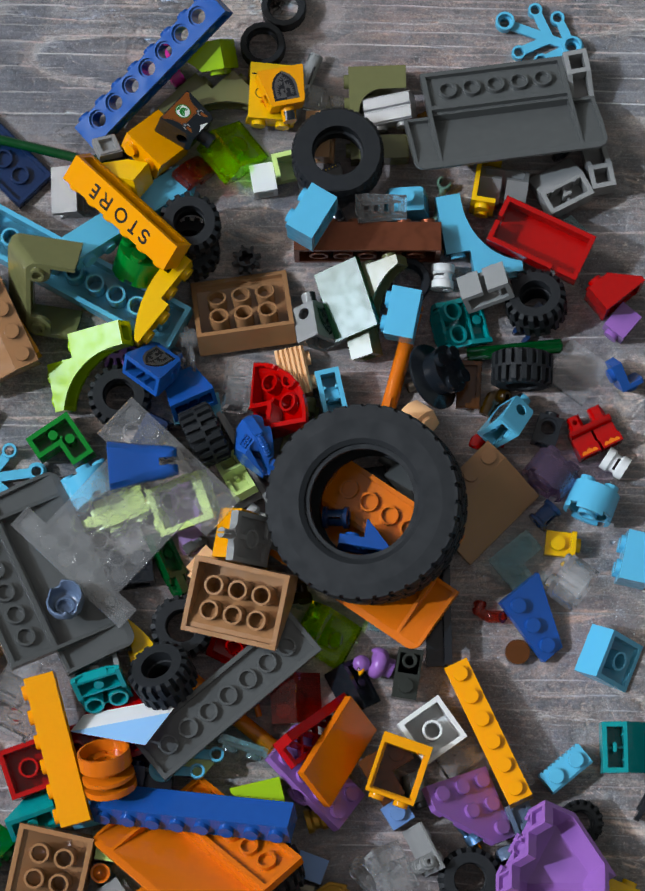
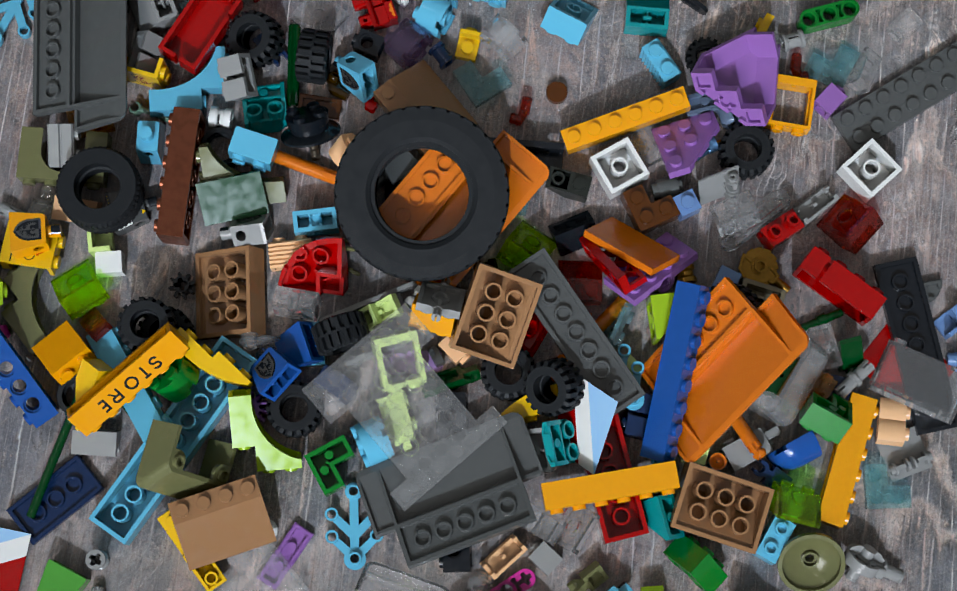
camera: 90 degrees left, 0 degrees up
sand blue hair [46,579,85,620] -> none
orange wheel [77,738,137,802] -> none
light grey tile [92,134,123,162] -> none
blue piece [107,441,179,492] -> none
torso [155,91,217,150] -> none
blue helmet [234,415,275,478] -> none
medium azure brick [285,183,338,252] -> none
dark blue bush [322,506,351,529] -> none
blue slope [337,519,389,555] -> none
medium lavender animal [353,647,396,679] -> none
clear slope [355,193,407,223] -> none
light orange window [365,731,433,810] -> none
blue wing [498,572,563,662] -> none

